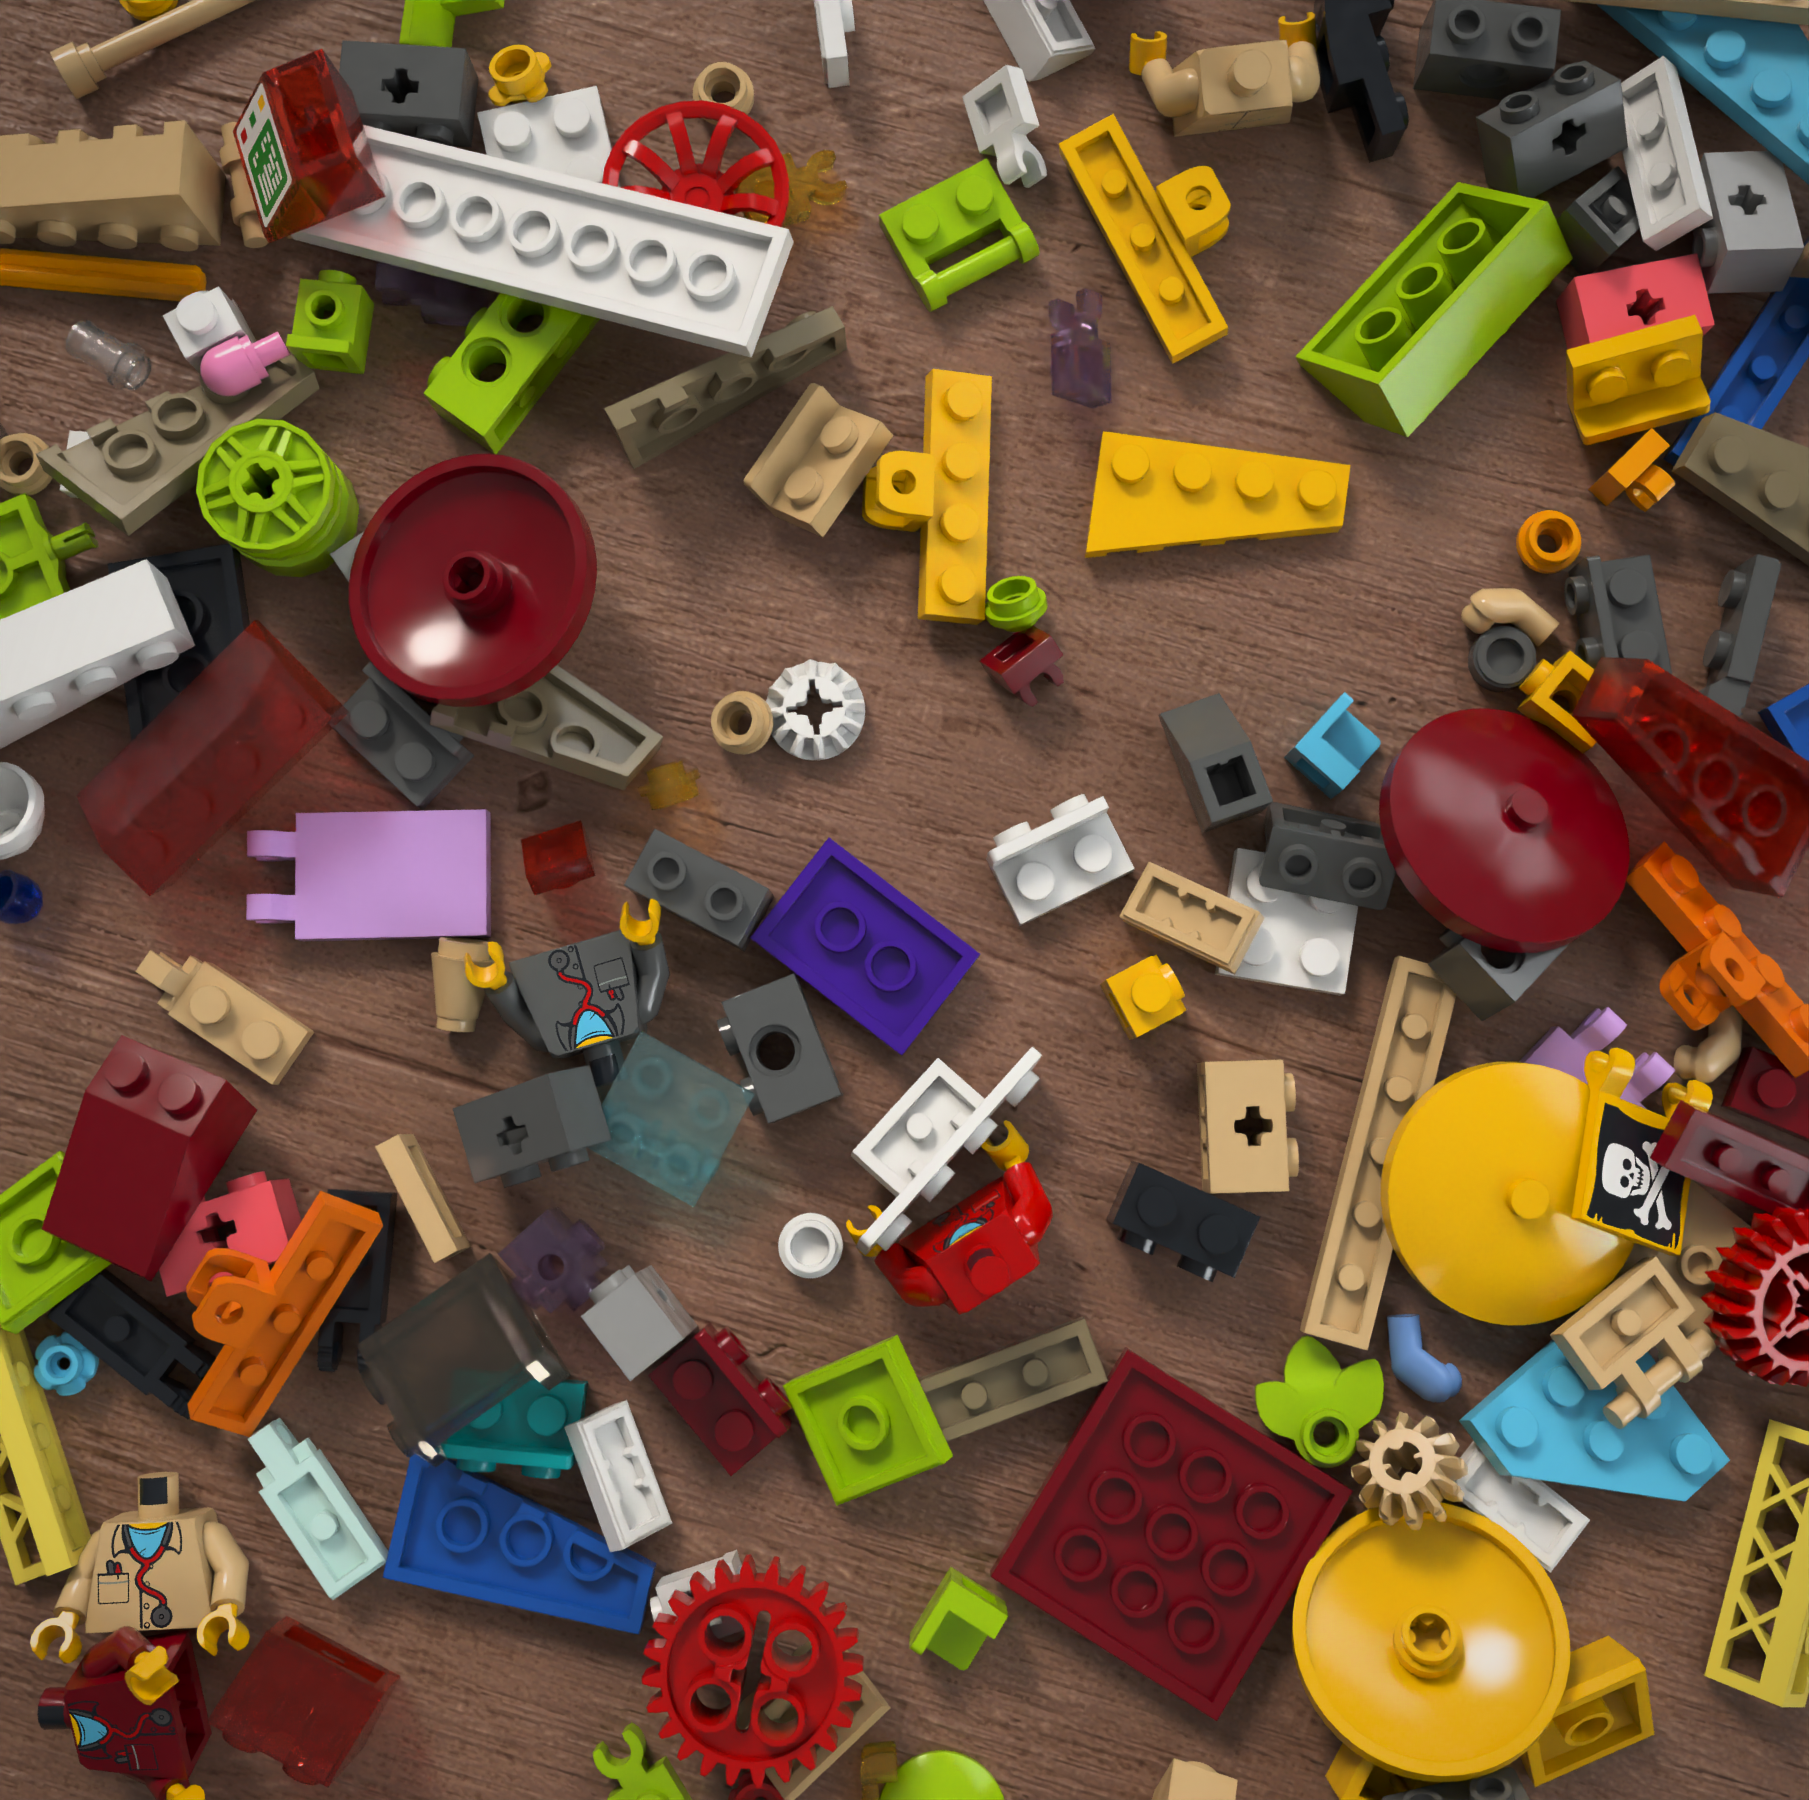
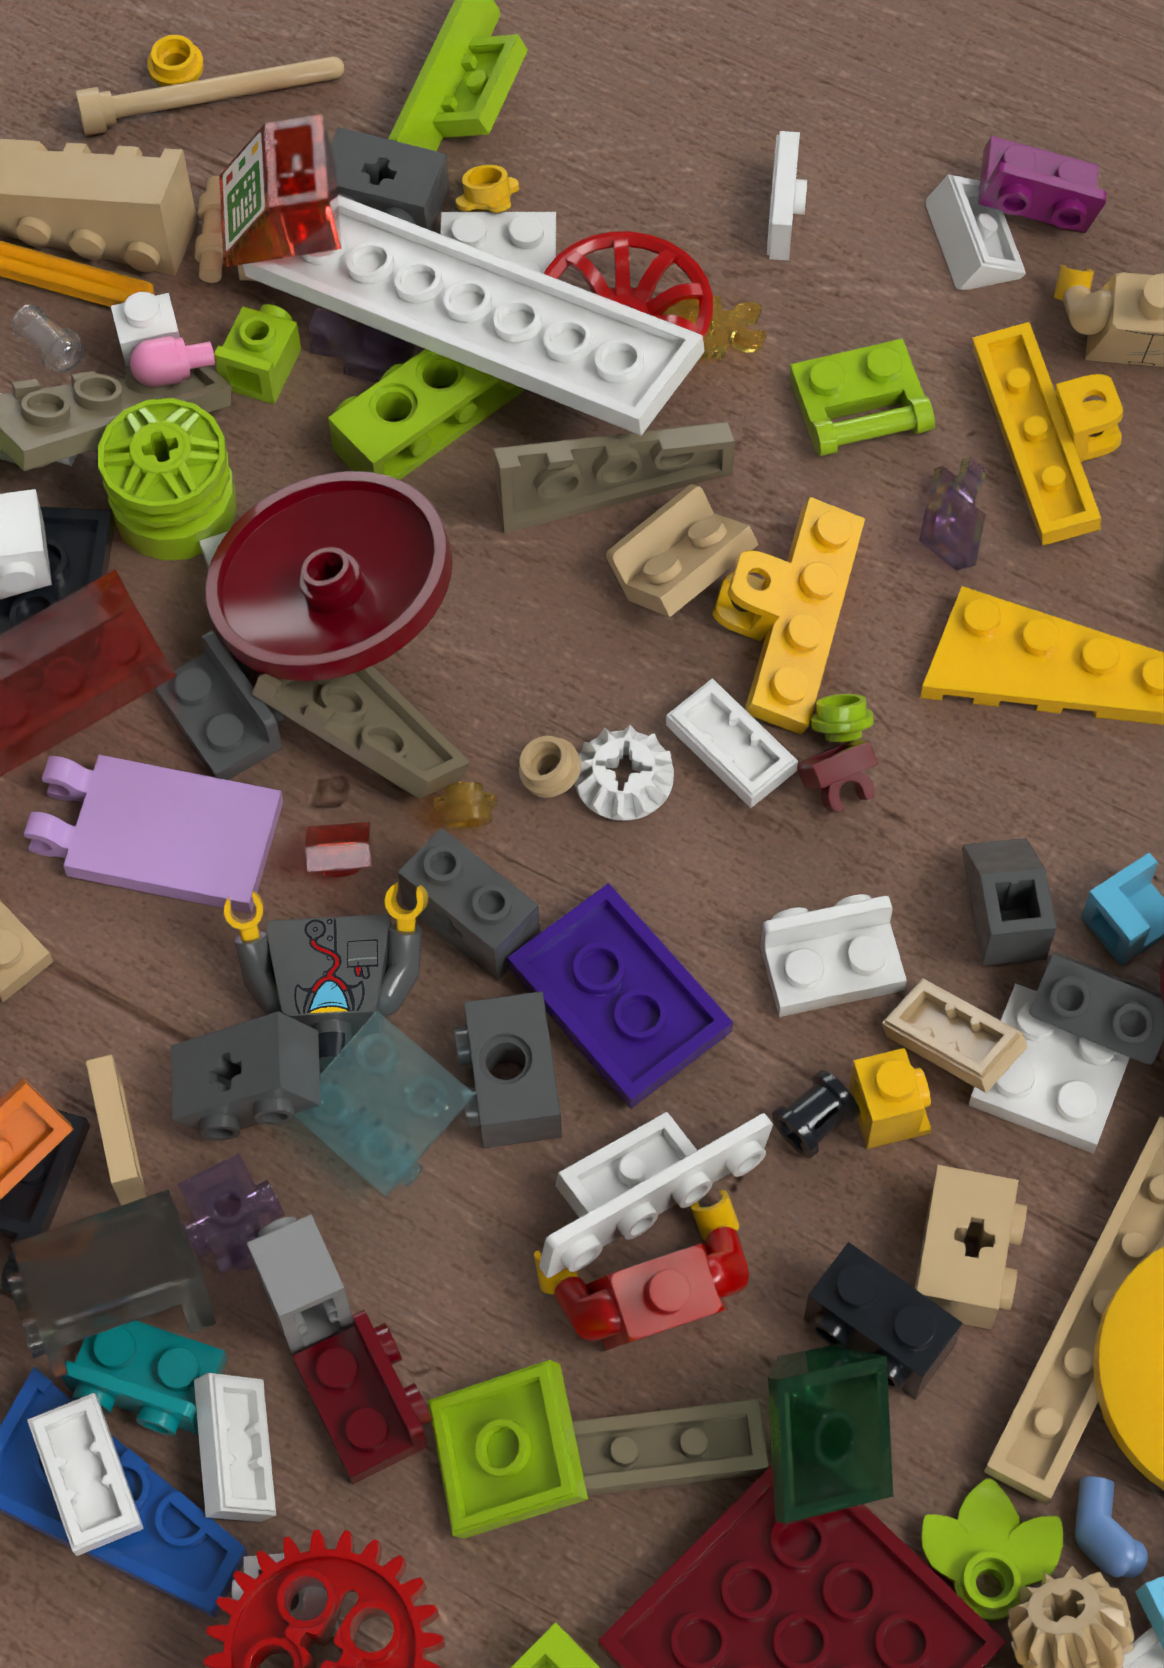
camera: 10 degrees right, 20 degrees down
tan cone [431,937,494,1032] -> none
tan plate [693,62,754,125] -> none
white plate [778,1213,843,1278] -> none
white plate [962,65,1047,188] -> none
none -> white plate [28,1393,144,1556]
none -> white plate [666,678,798,808]
none -> clear green slope [768,1345,894,1524]
none -> black bush [772,1070,861,1158]

